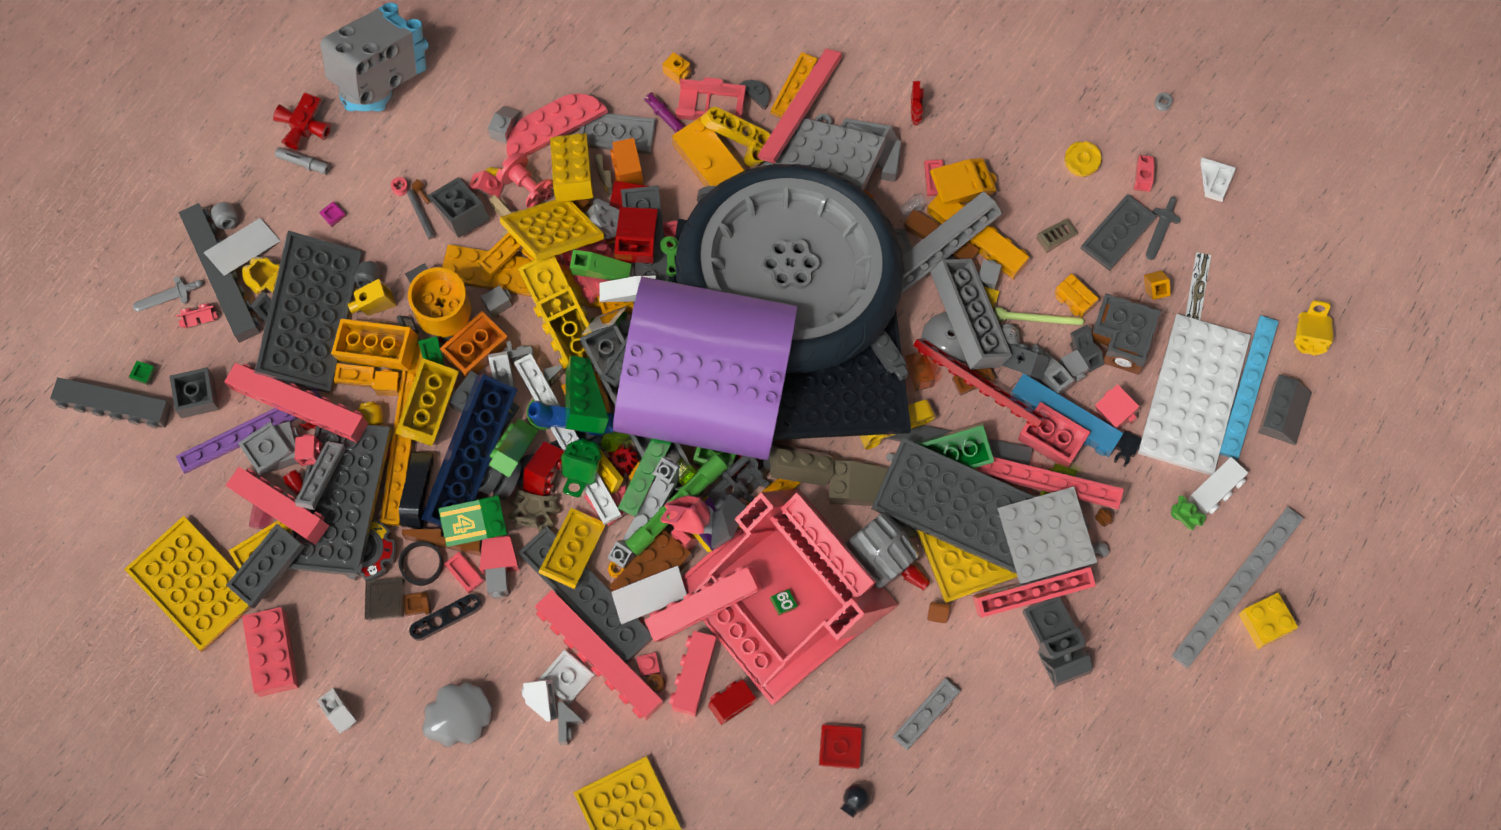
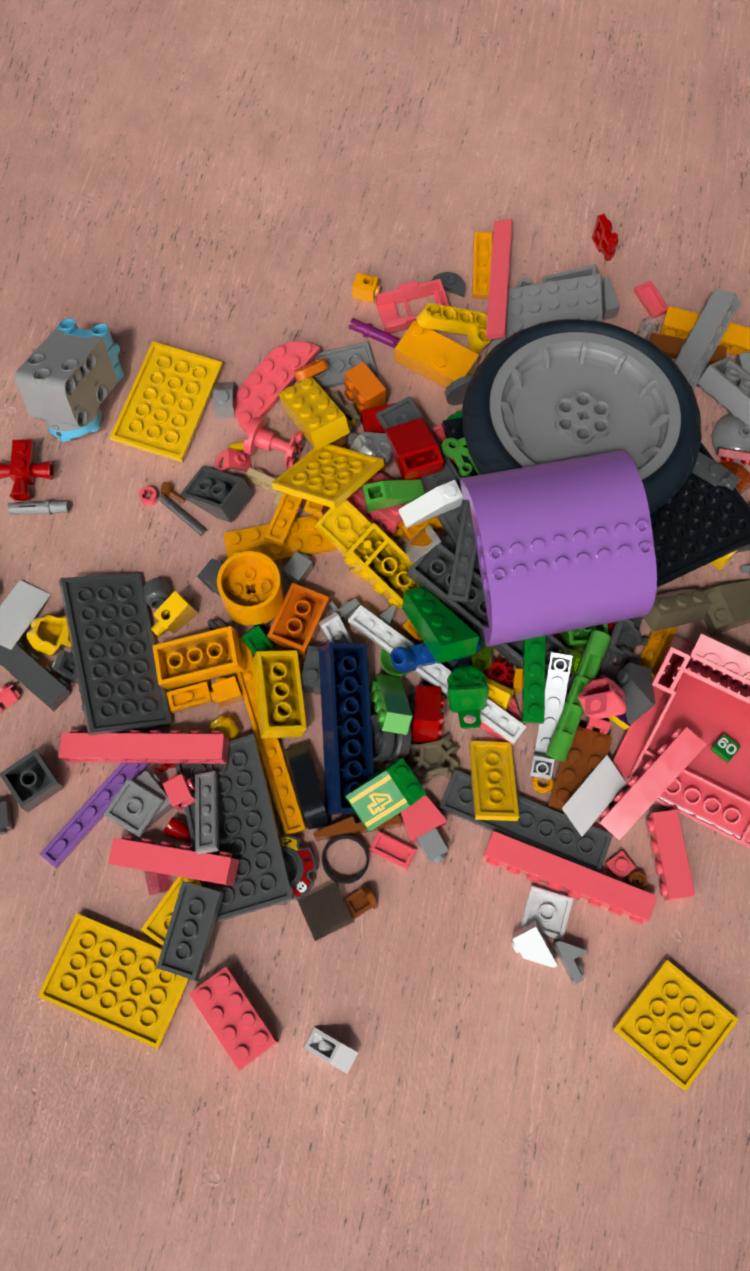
camera: 25 degrees left, 0 degrees up
dark pink tile [319,201,346,227] -> none
black beam [409,594,481,641] -> none
light grey piece [422,682,493,747] -> none
red brick [708,679,756,726] -> none
light orange slope [930,158,997,204] -> none
none -> yellow plate [110,341,223,462]
none -> orange beam [294,358,329,381]

